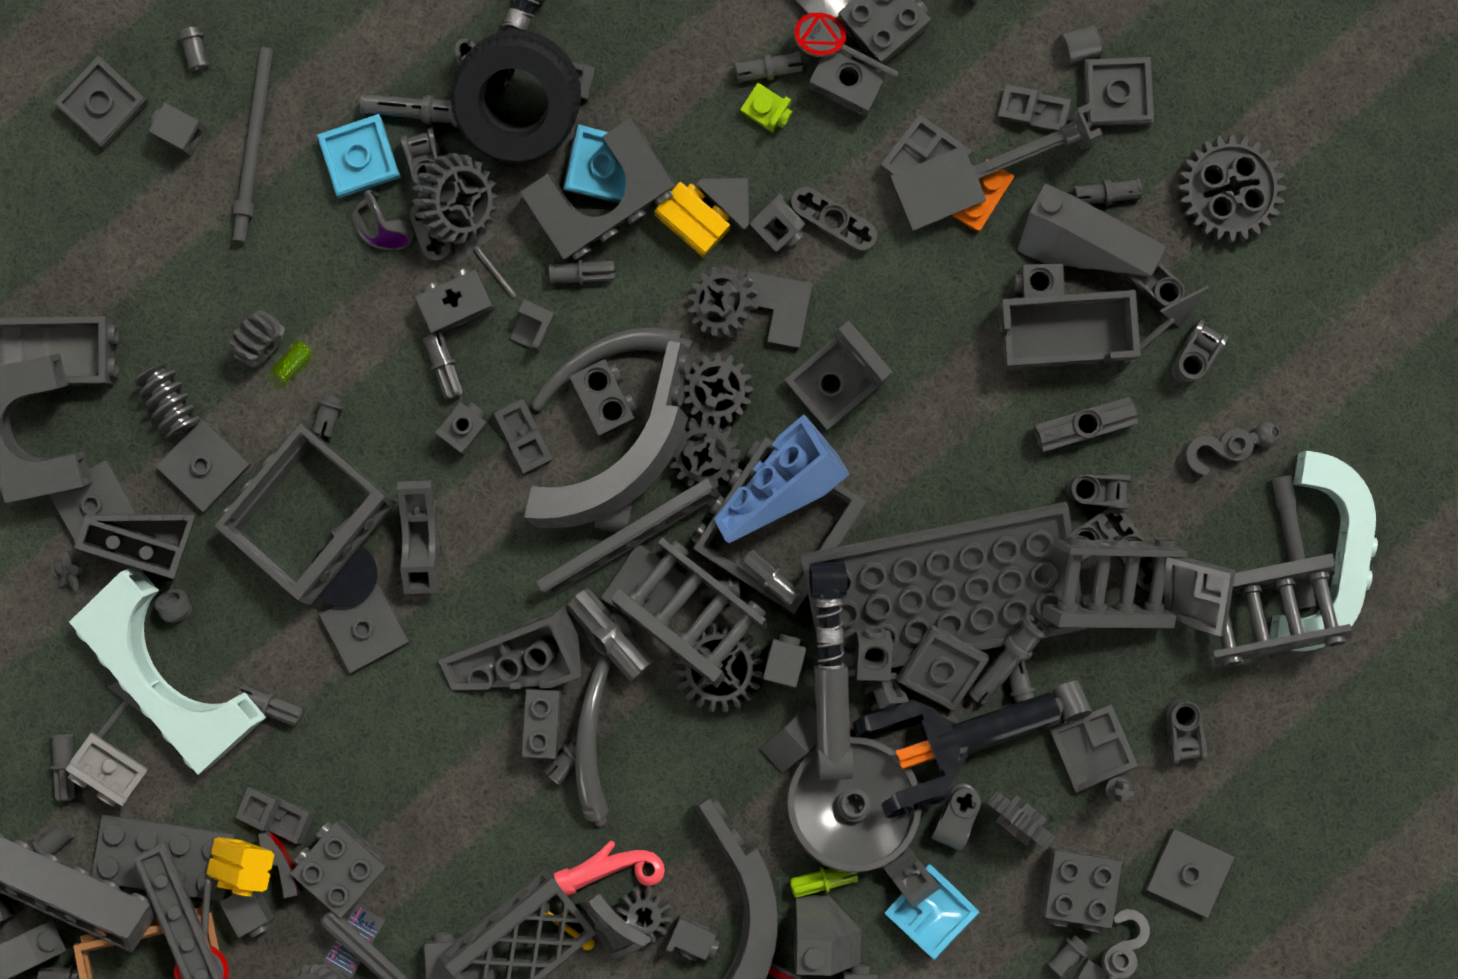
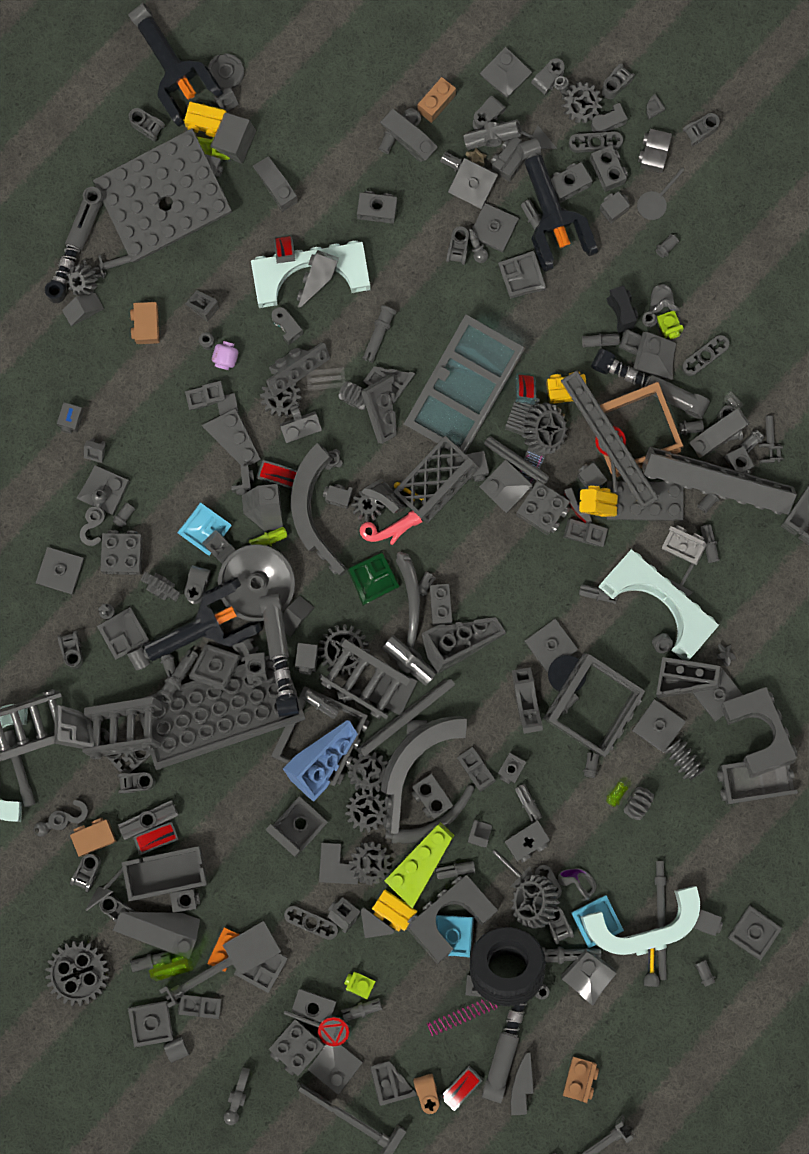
camera: 175 degrees right, 5 degrees down
none -> medium nougat brick [70,818,117,857]
none -> red slope [133,822,179,855]
none -> clear neon green plate [149,956,194,982]
none -> dark green plate [348,553,399,606]
none -> lime wedge [385,822,455,909]
none -> dark pink piece [427,1000,498,1037]
none -> dark grey plate [479,460,533,513]
none -> dark grey plate [561,948,617,1006]
none -> light aqua arch [581,886,700,956]
none -> dark grey hinge [644,948,660,987]

